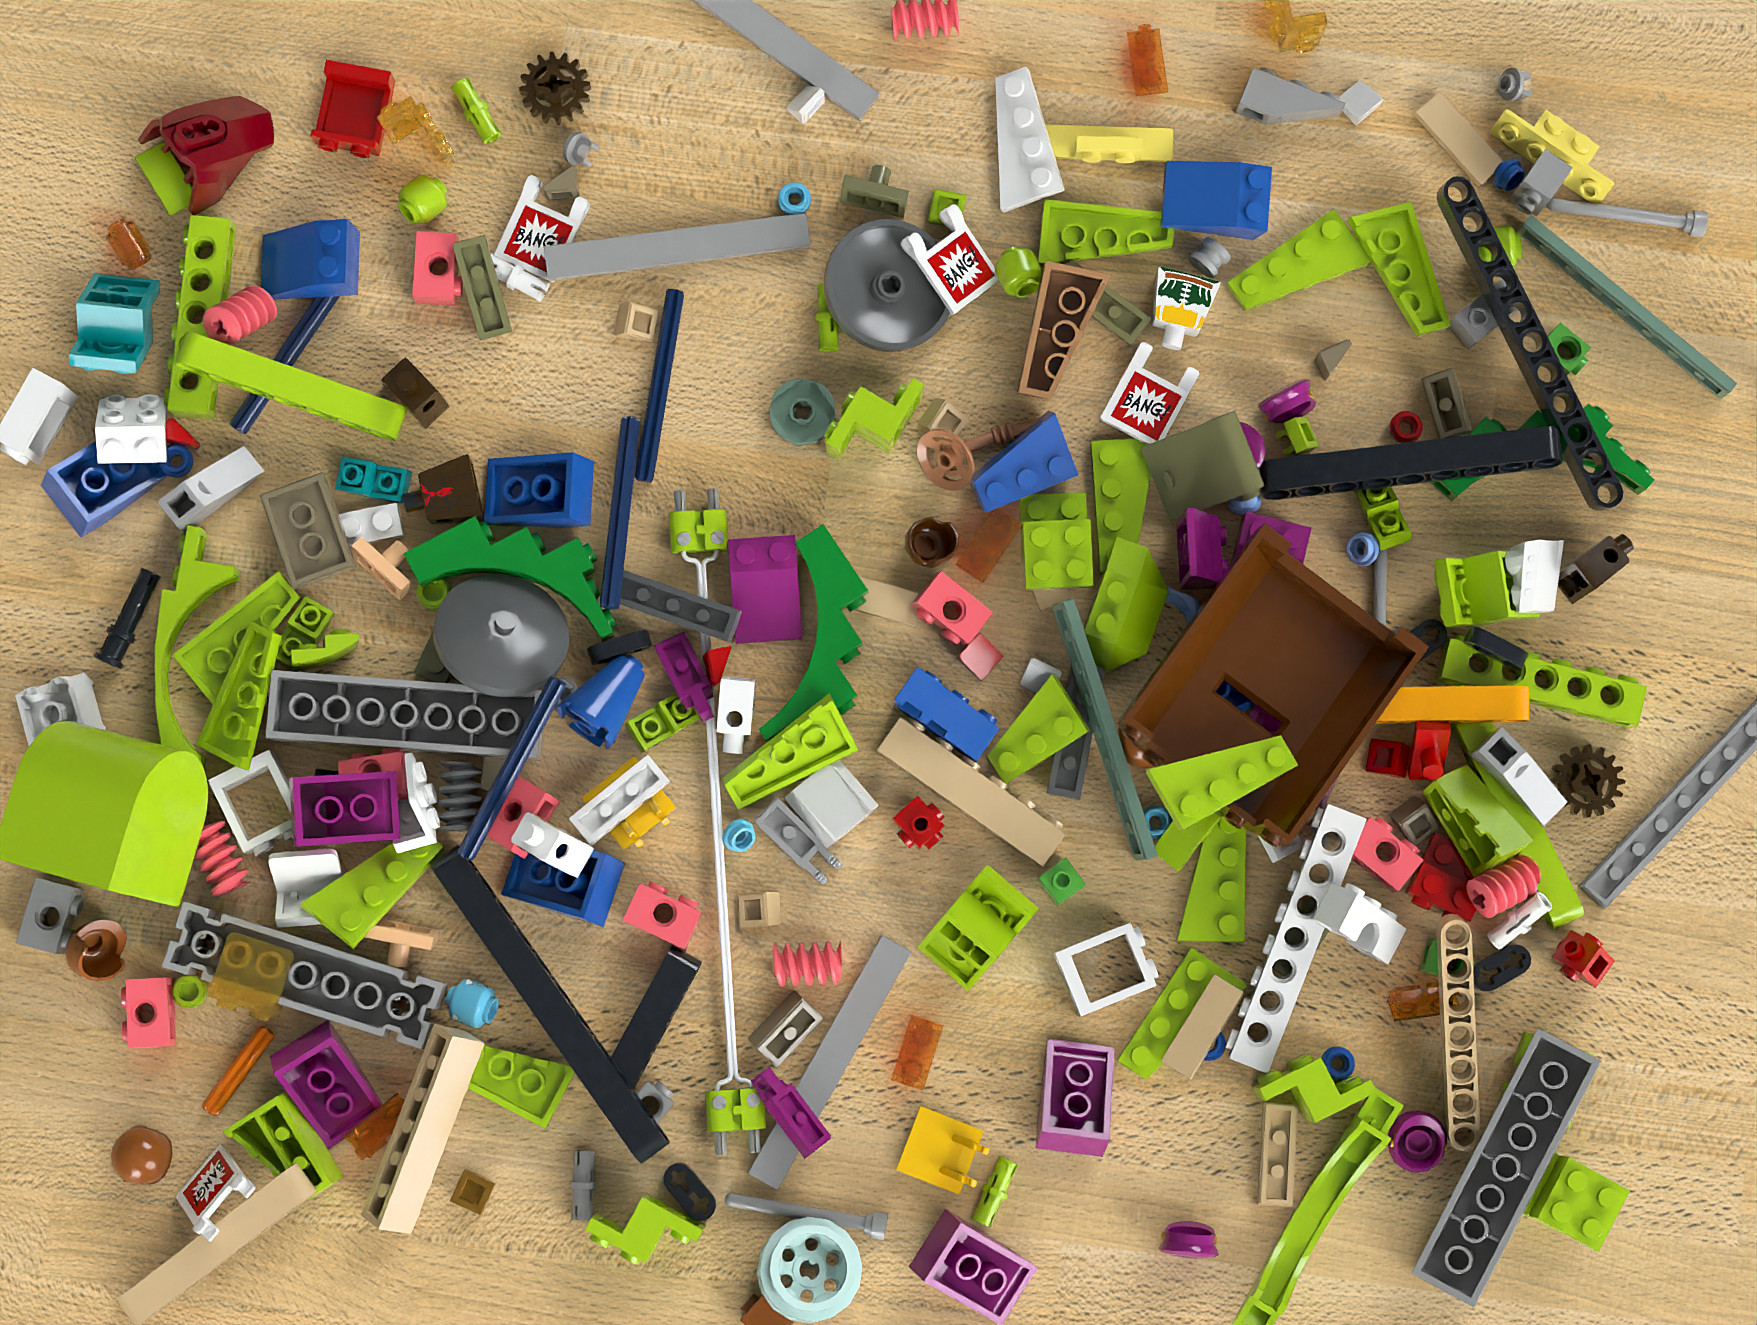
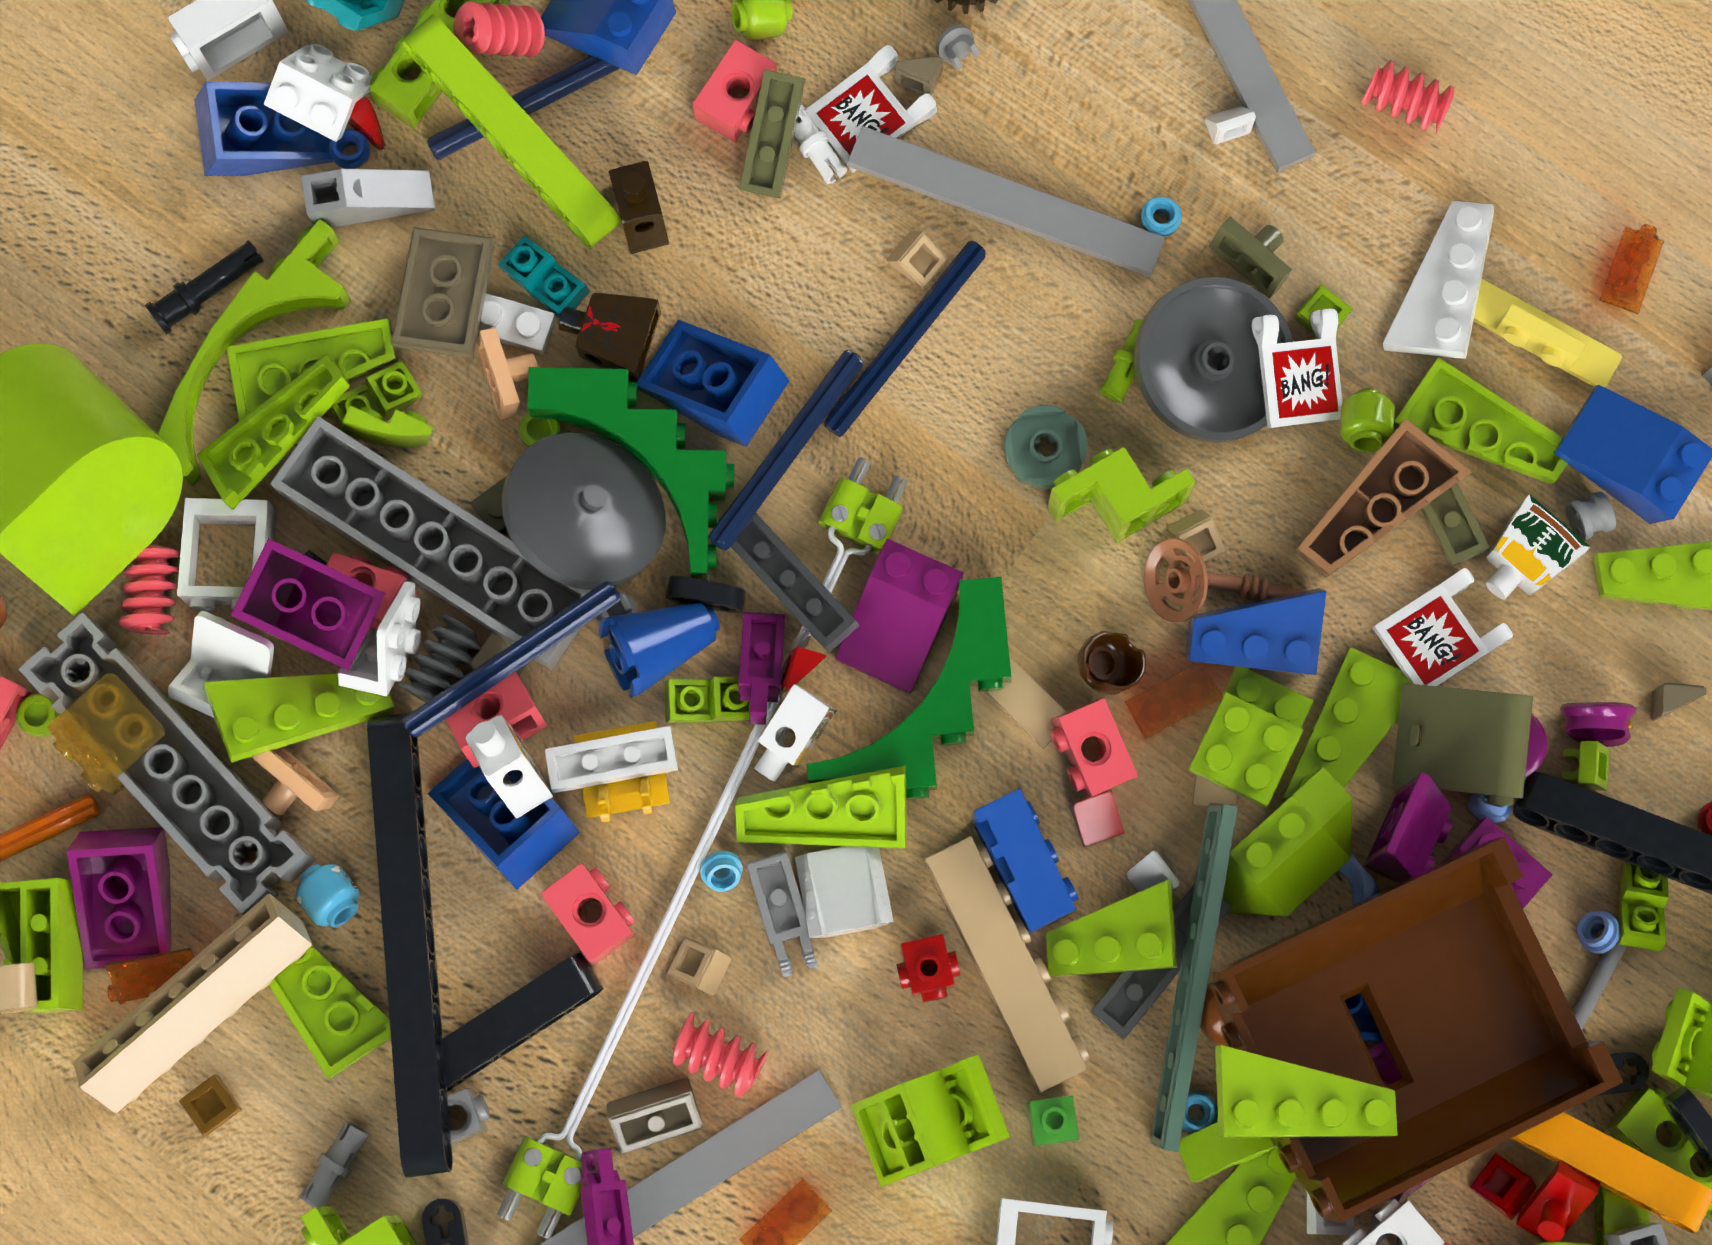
camera: 35 degrees right, 5 degrees down
white slope [15,673,106,746] -> none

